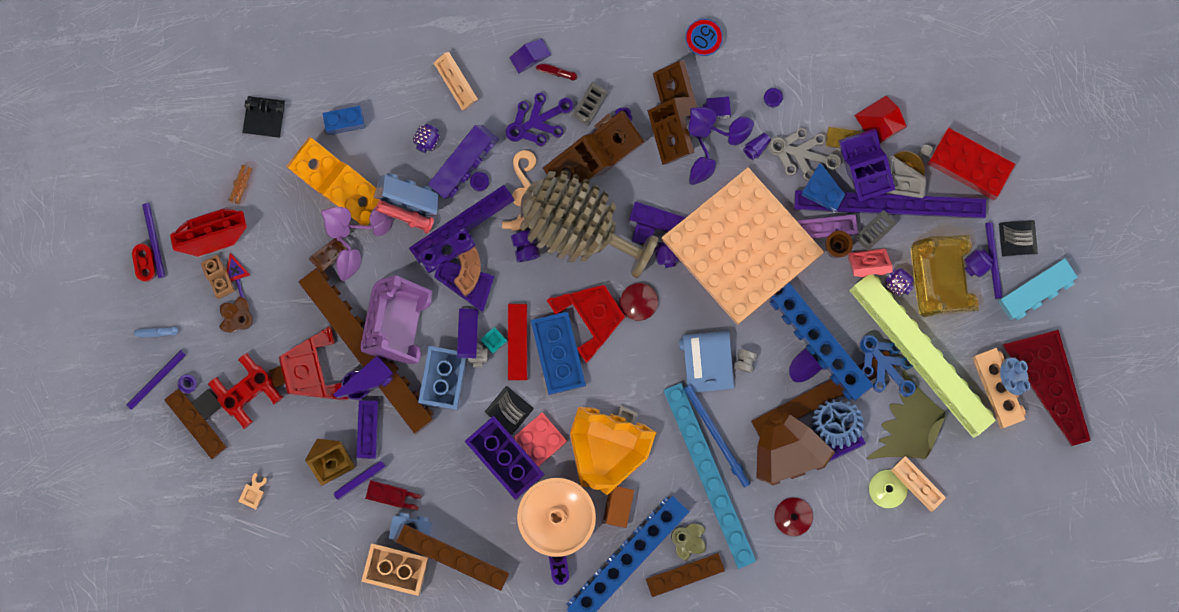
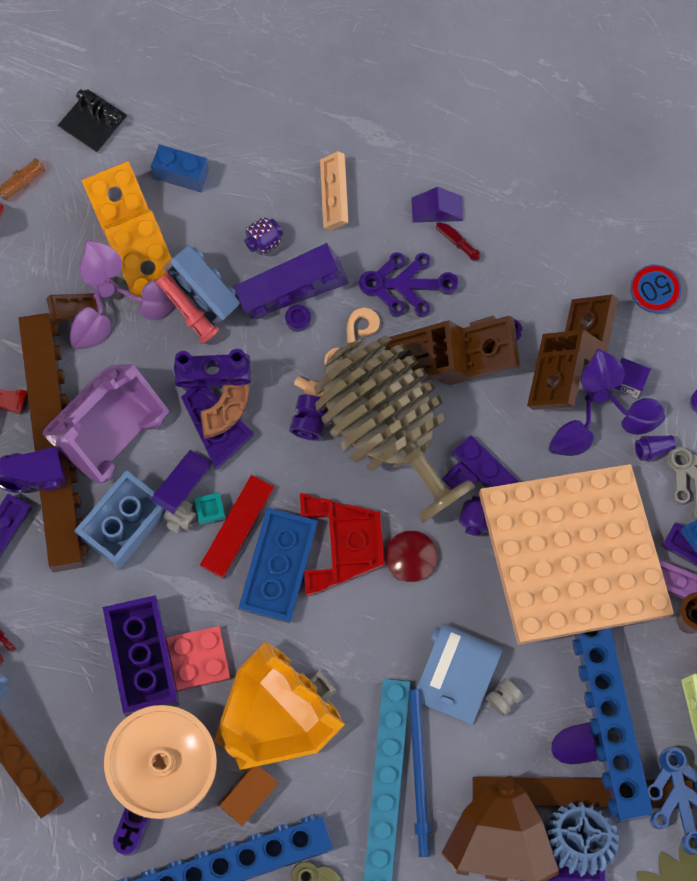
camera: 25 degrees right, 10 degrees down
dark purple plate [409,185,515,264] -> none
black sticker [485,386,534,435] -> none
dark grey slope [572,82,608,126] -> none

